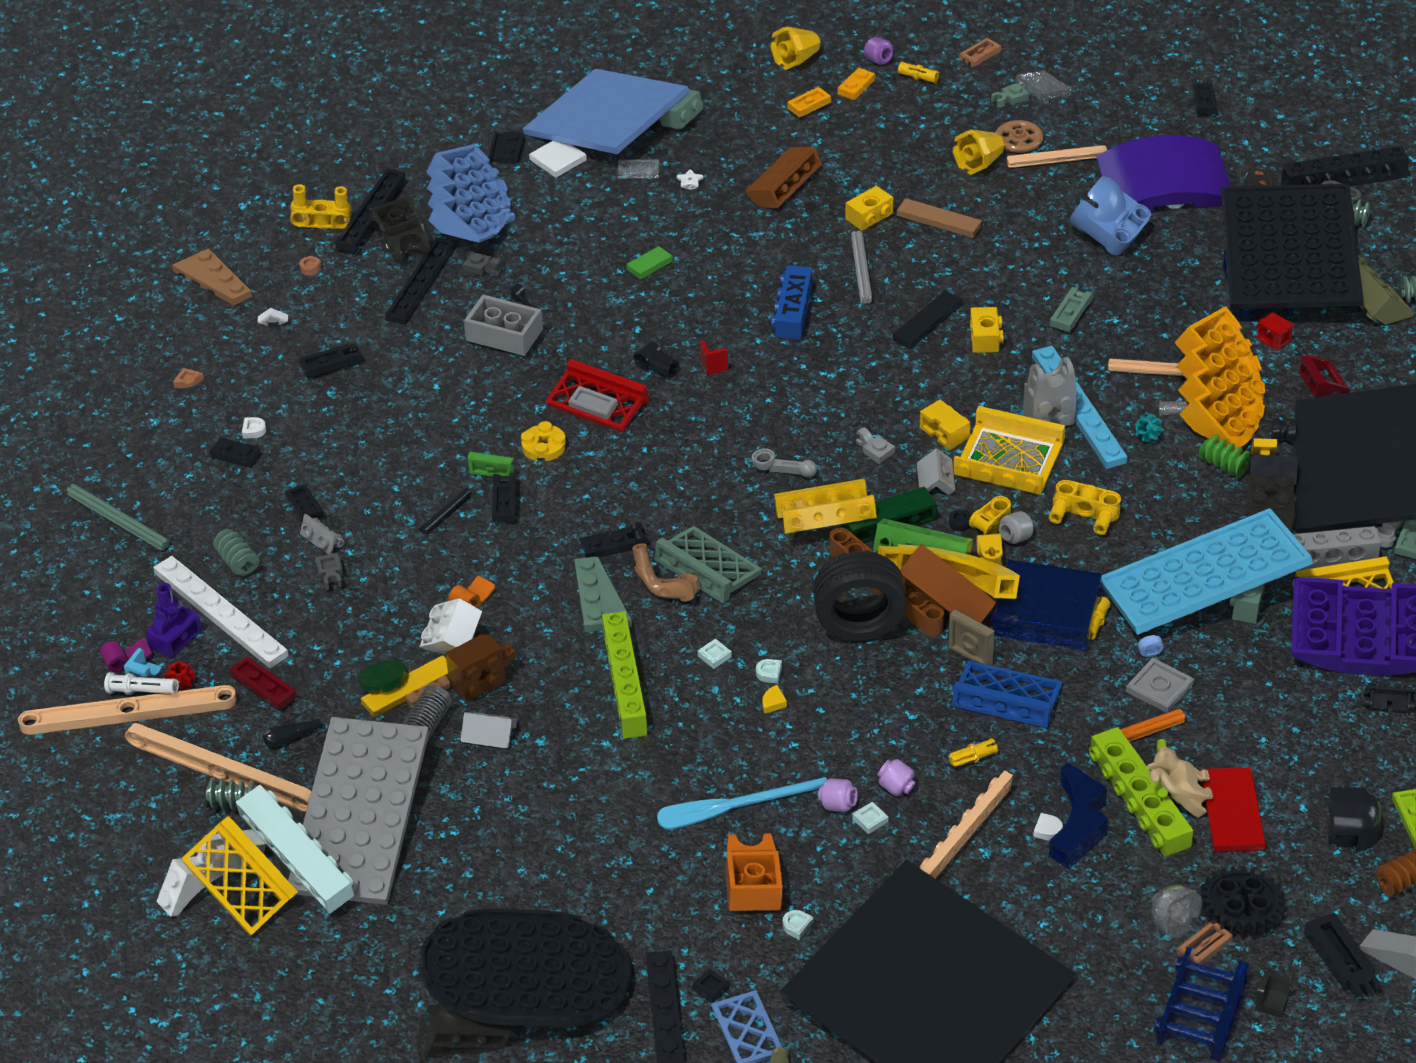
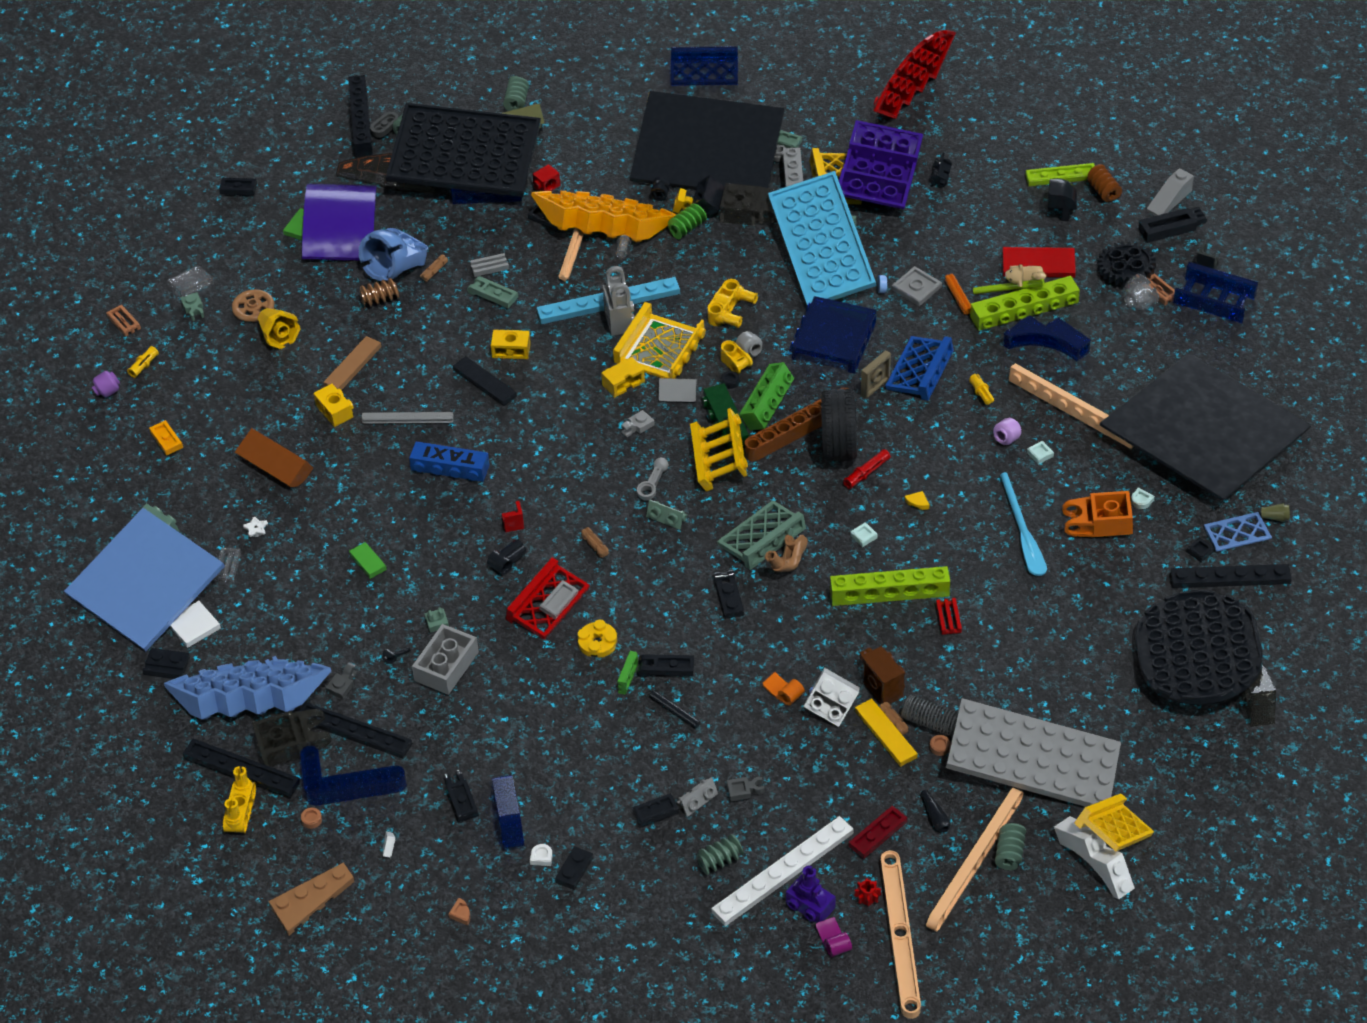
camera: 85 degrees left, 5 degrees up
sand green axle [67,484,169,551] -> none
white pin [104,672,179,695] -> none
medium azure panel [124,648,162,678] -> none
light aqua brick [235,785,354,914] -> none
dark green tile [359,660,407,694] -> none
light grey panel [461,712,517,748] -> none
sand green wing [574,557,632,632] -> none
light aqua tile [756,659,782,684] -> none
yellow cone [770,27,820,70] -> none
lavender head [818,778,858,812] -> none
light orange plate [837,68,875,100] -> none
yellow arch [878,544,1020,599] -> none
dark orange brick [900,543,997,623] -> none
yellow piece [976,533,1003,566] -> none
light nougat axle [1007,145,1107,168] -> none
white tile [1033,813,1062,841] -> none
teal gear [1135,413,1163,442] -> none
dark red tile [1299,355,1350,398] -> none
none -> clear blue beam [300,746,407,806]
none -> medium nougat piece [360,278,400,308]
none -> medium nougat axle [420,254,448,282]
none -> sand green tile [424,607,449,633]
none -> light grey tile [470,253,509,277]
none -> clear blue beam [492,774,525,849]
none -> medium nougat axle [581,527,609,558]
none -> sand green hinge [646,500,687,530]
none -> red pin [843,449,891,489]
none -> red tile [936,598,962,635]

